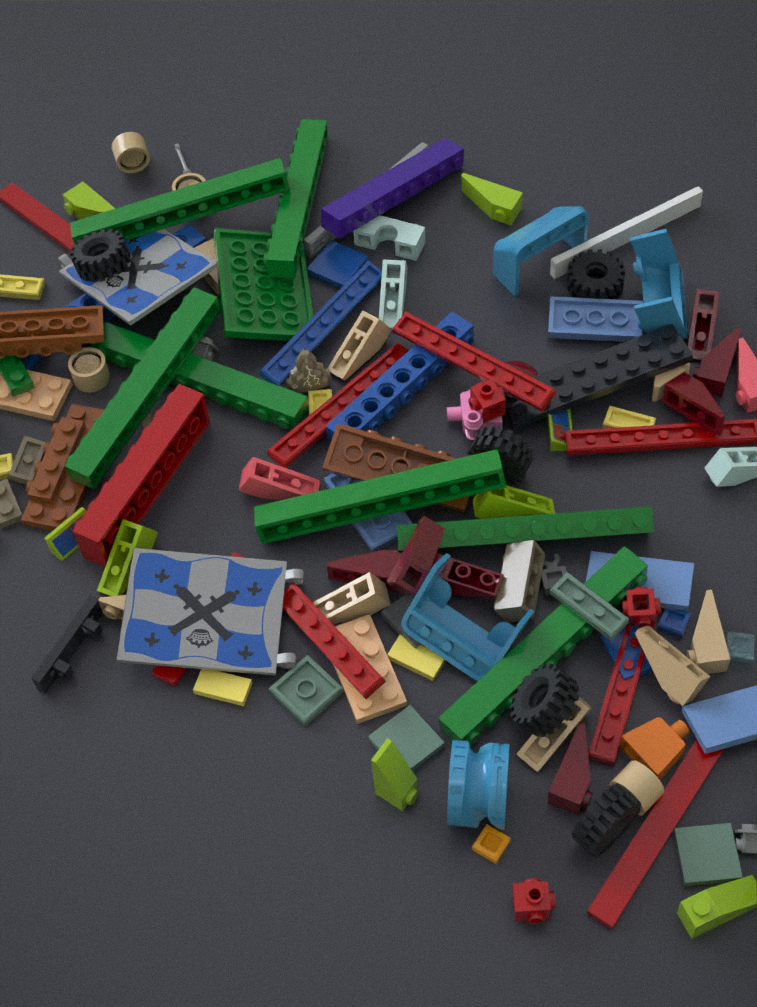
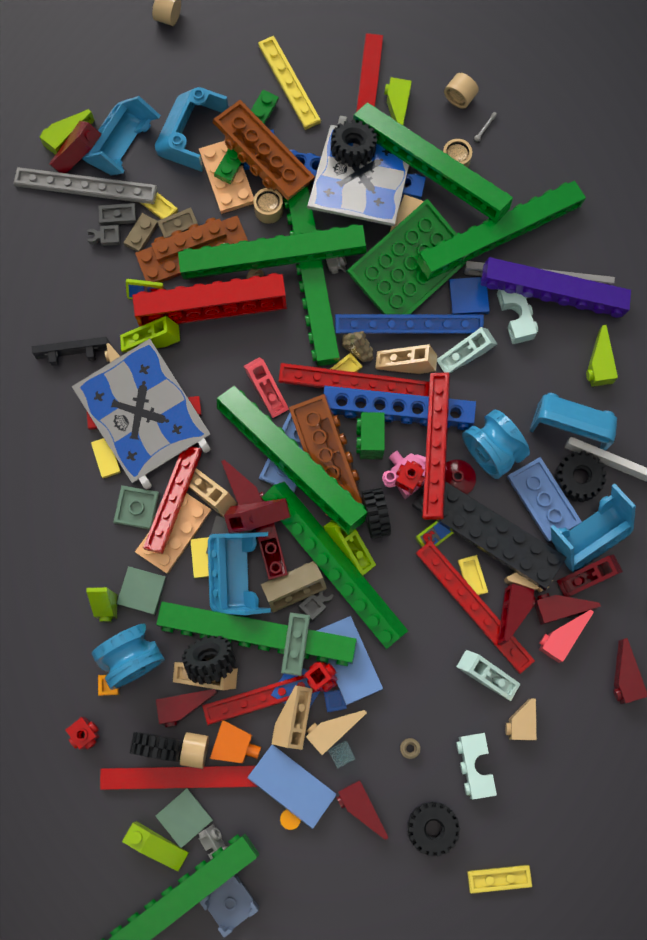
camera: 50 degrees right, 20 degrees up
none -> green brick [356,412,385,459]
none -> dark azure piece [462,409,530,479]

